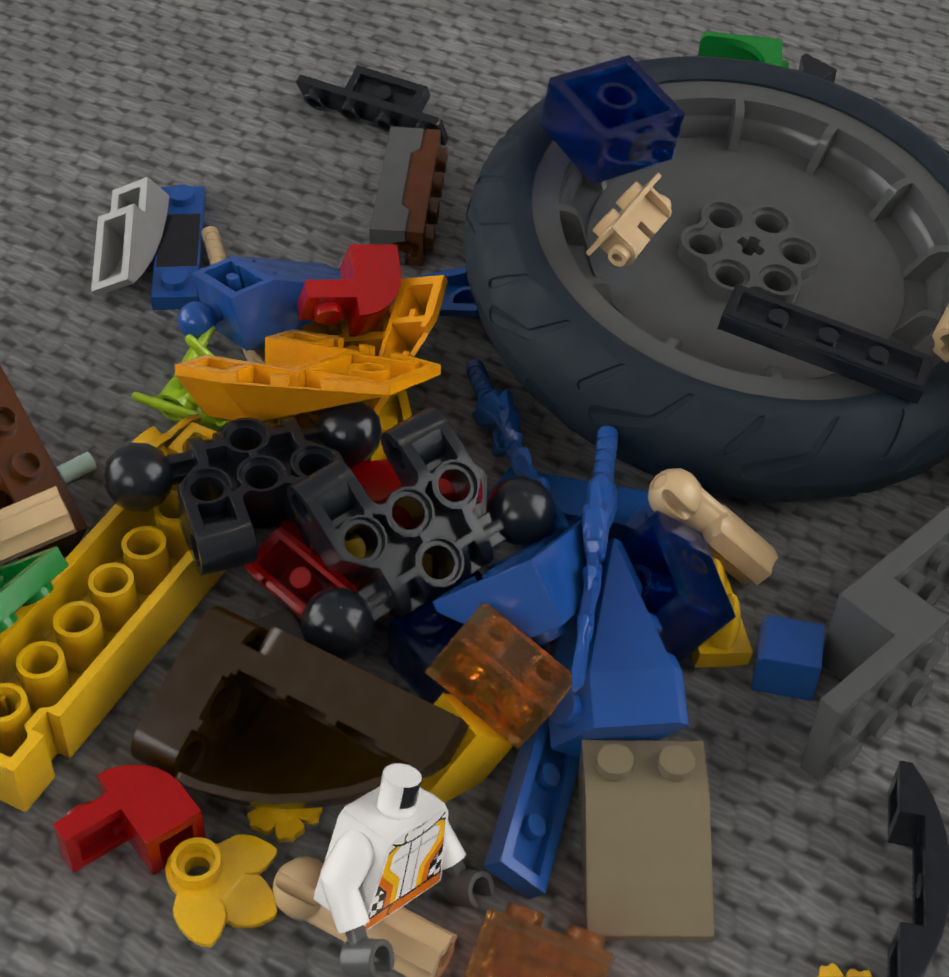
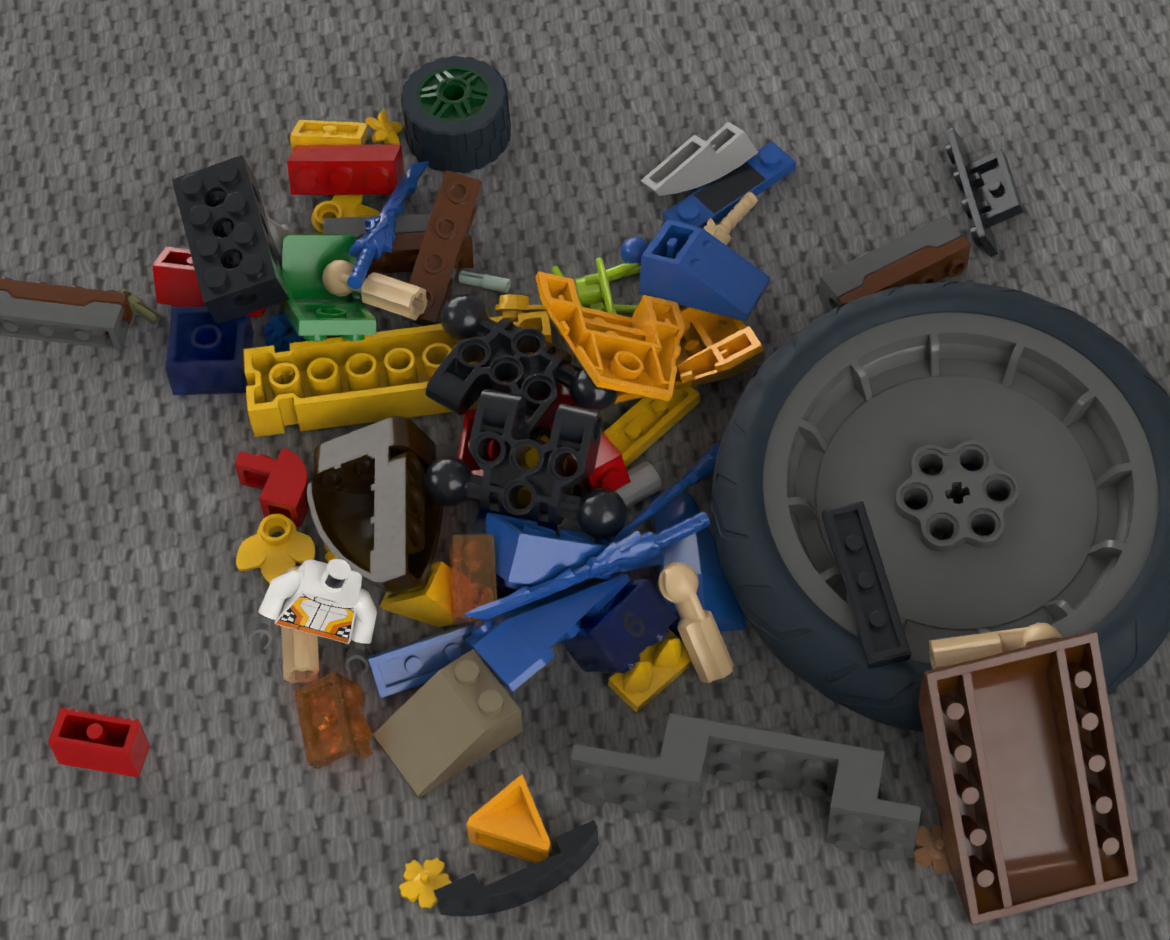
camera: 60 degrees right, 10 degrees up
red brick [297,244,402,337] -> none
clear blue brick [540,55,685,185] -> none
tan hinge [585,173,672,267] -> none
blue piece [751,615,825,701] -> none
none -> light orange slope [466,774,552,863]

